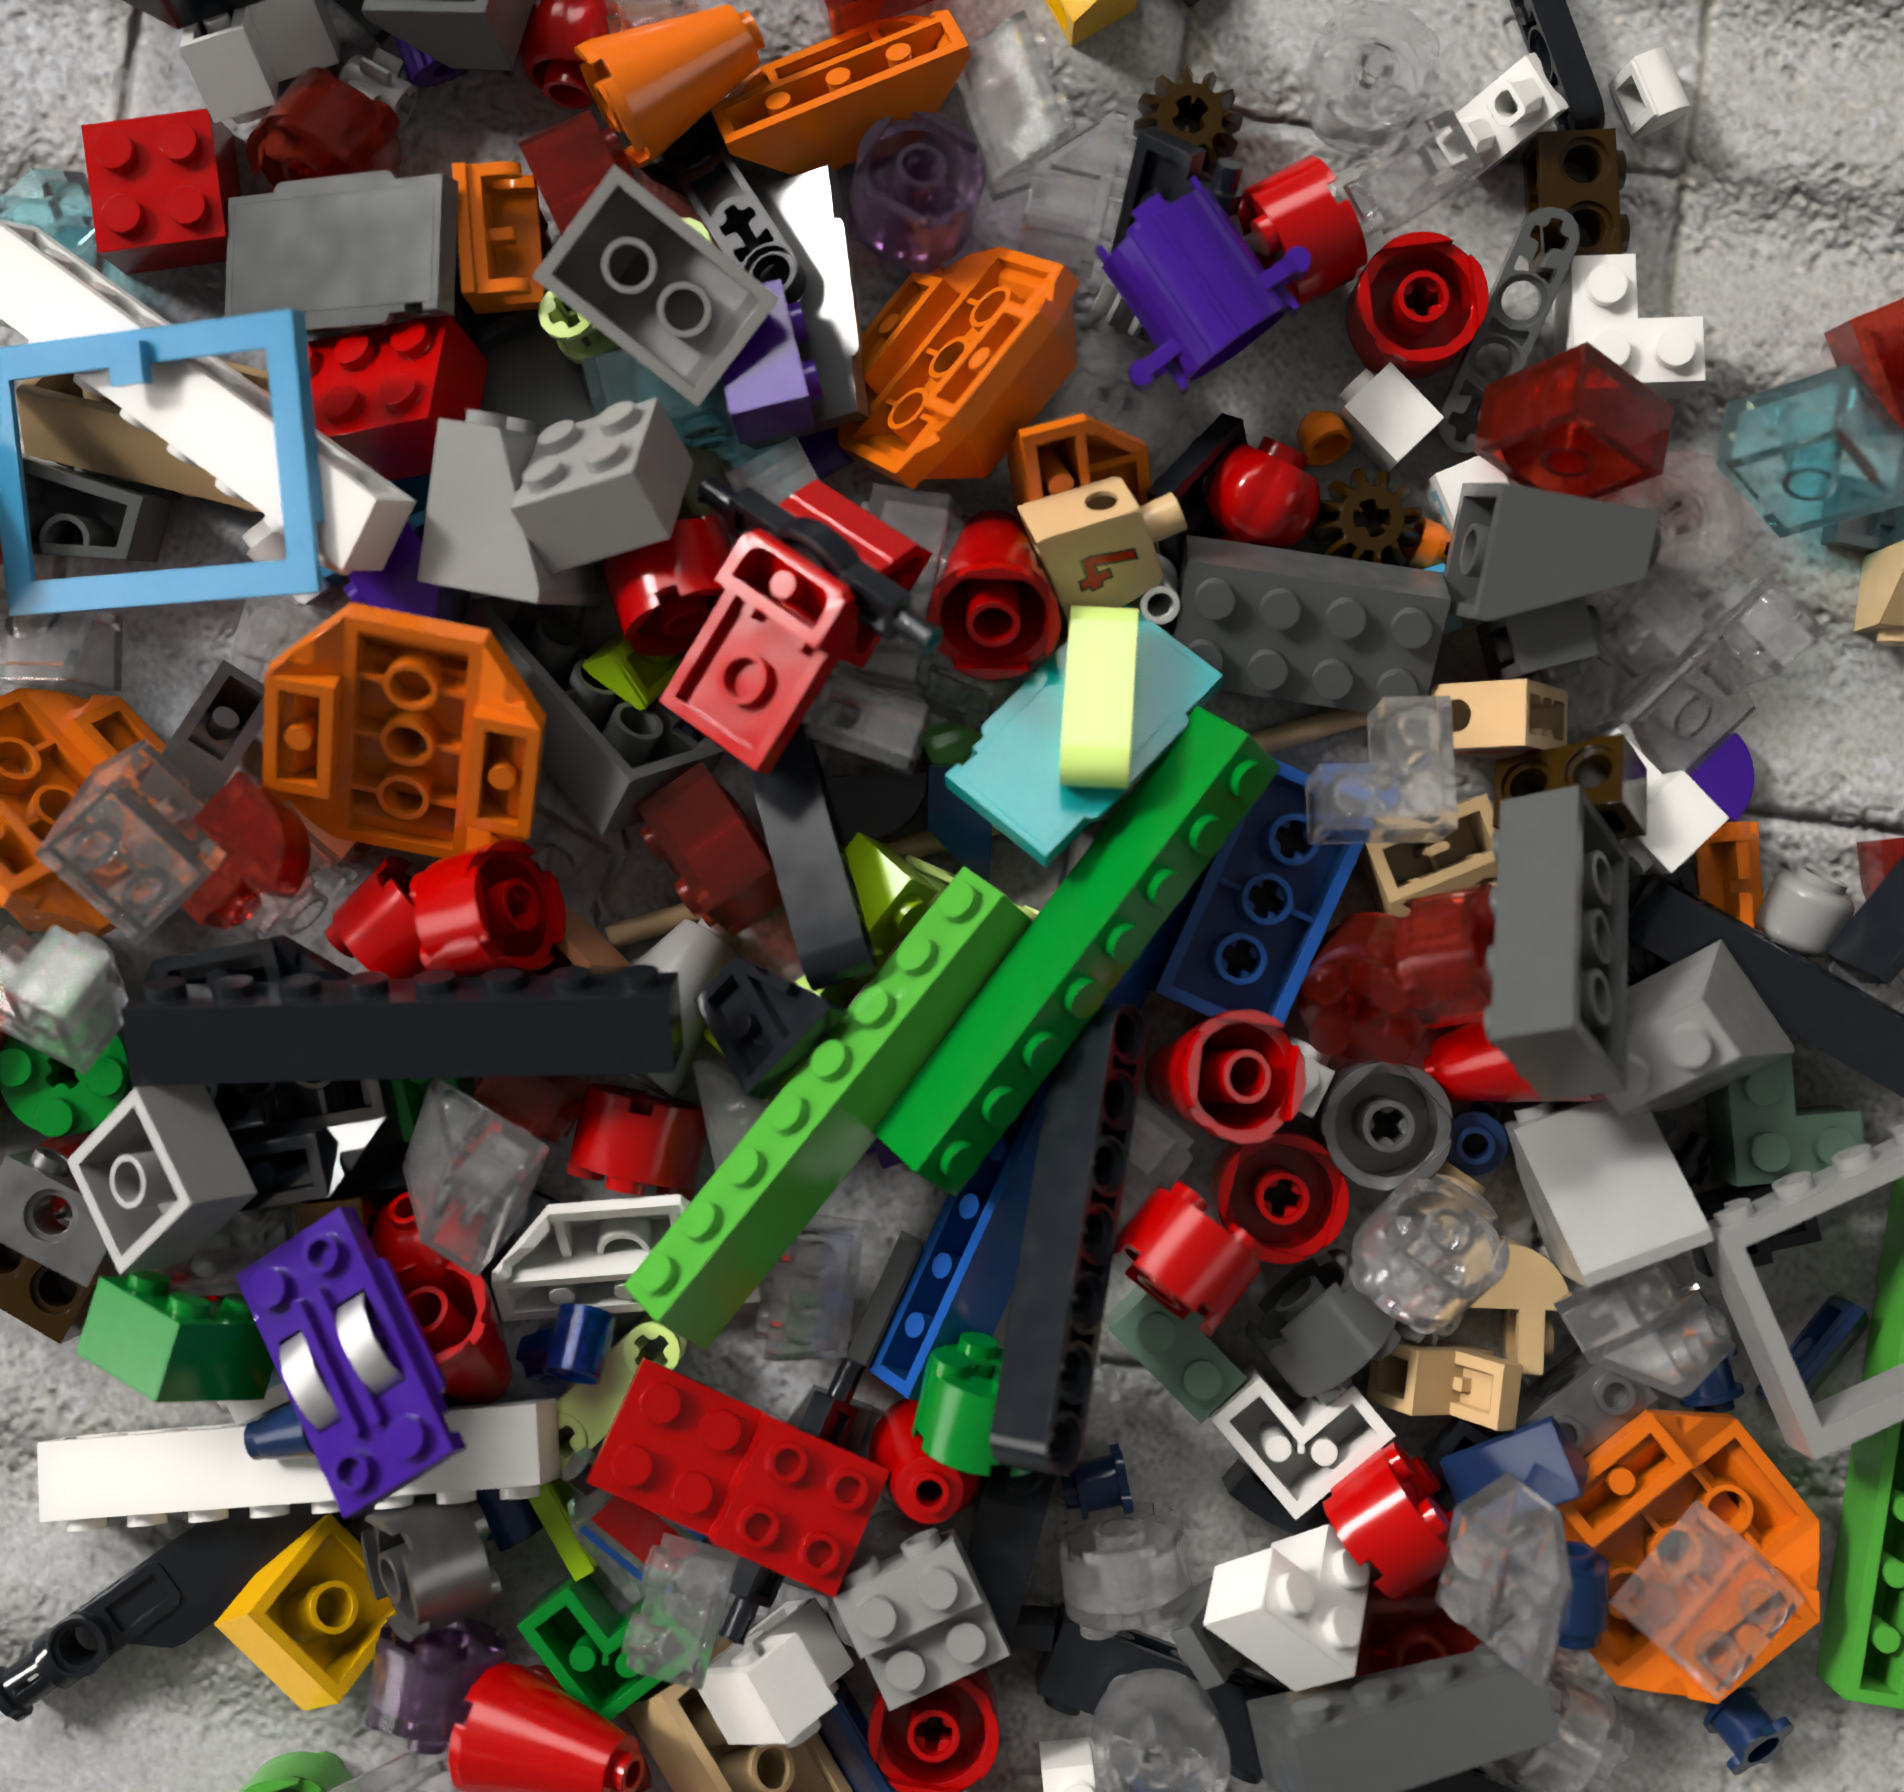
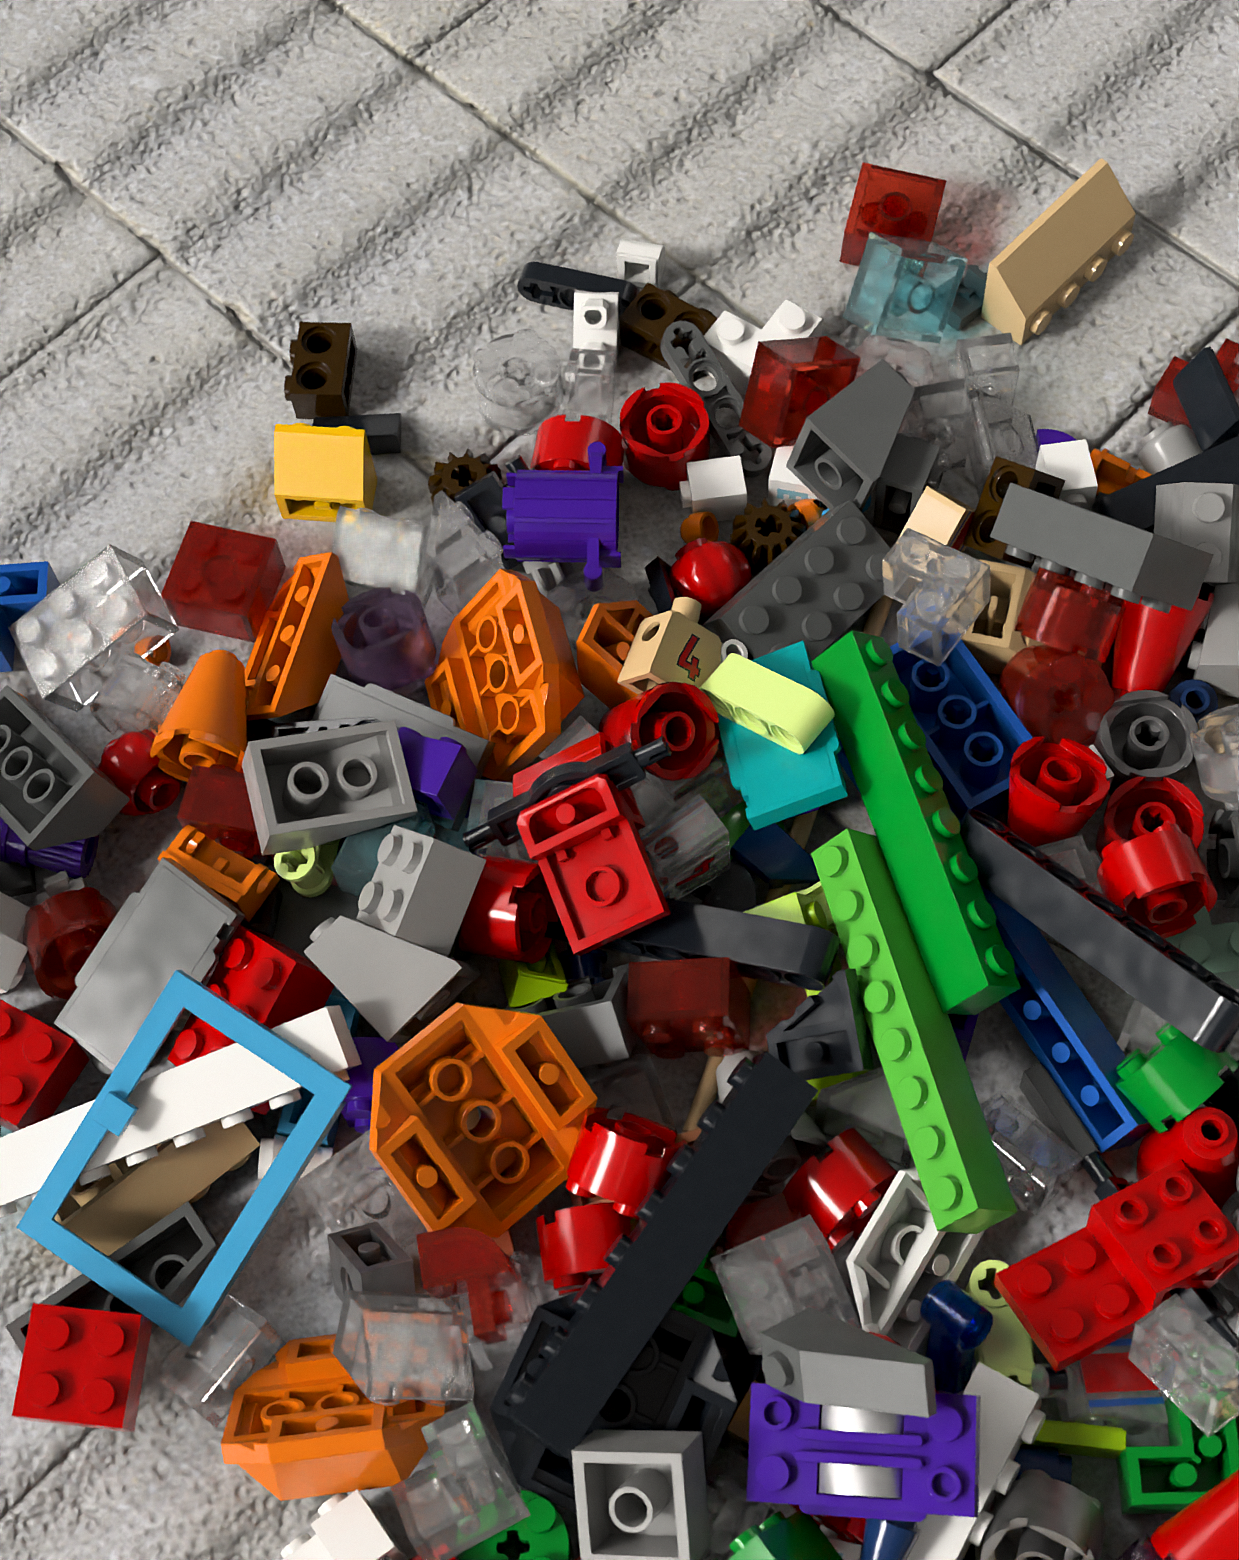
camera: 50 degrees left, 25 degrees down
none -> dark grey slope [760,1307,937,1418]

